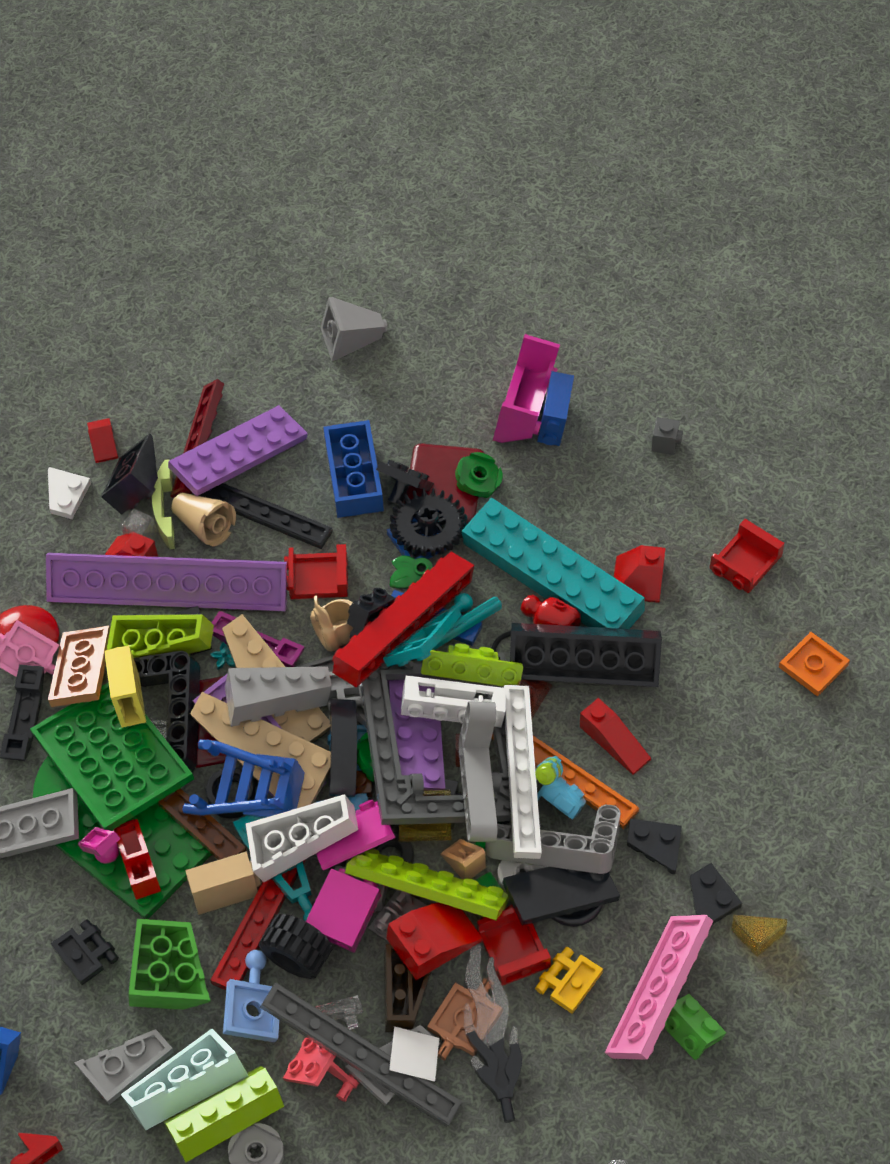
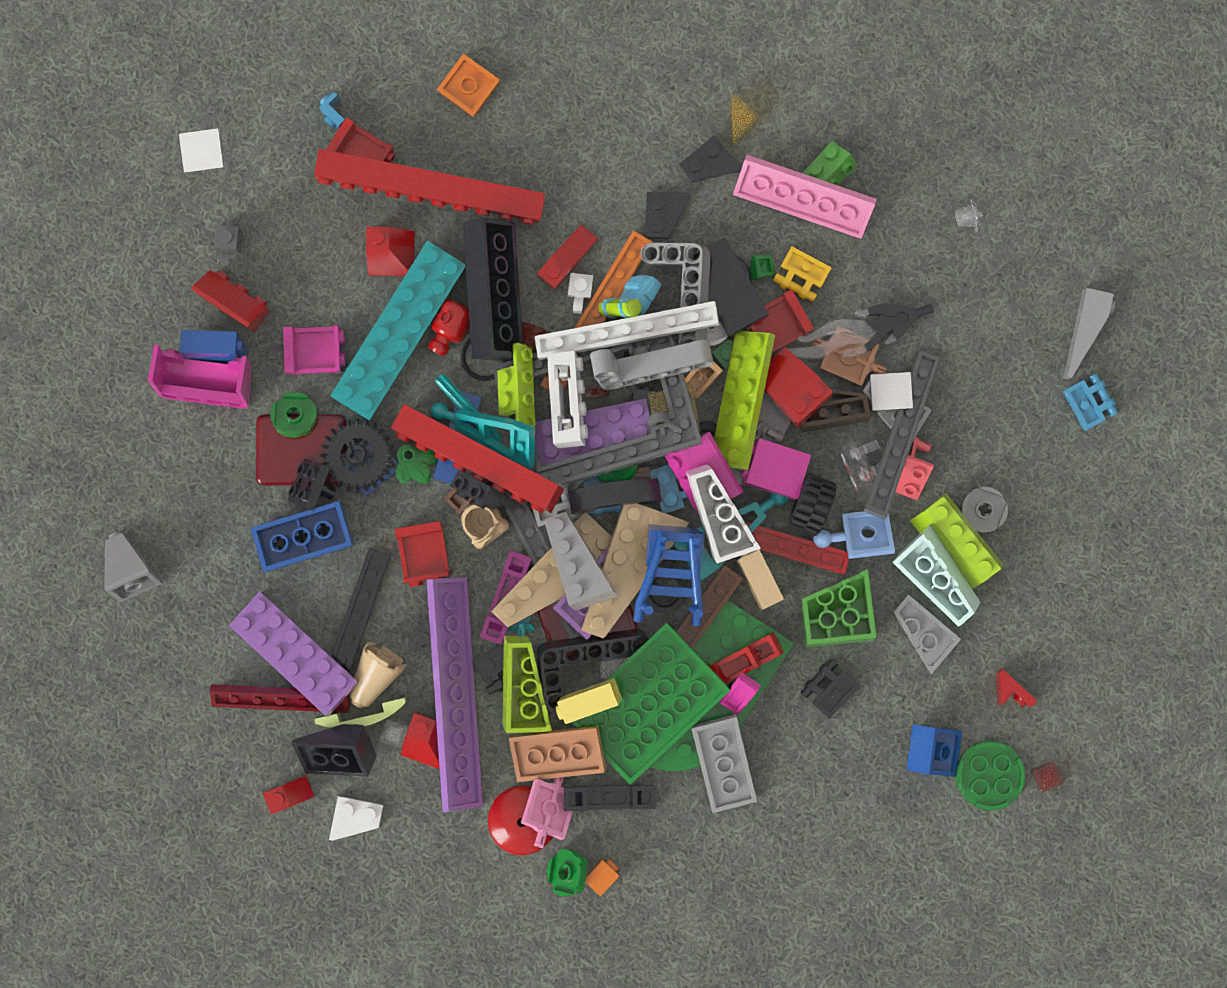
camera: 105 degrees left, 30 degrees up
none -> white sticker [179,128,223,172]
none -> red slope [191,270,270,333]
none -> dark pink panel [283,325,346,375]
none -> red brick [314,149,545,225]
none -> dark azure bracket [319,92,345,129]
none -> white plate [568,273,593,314]
none -> green slope [750,254,776,281]

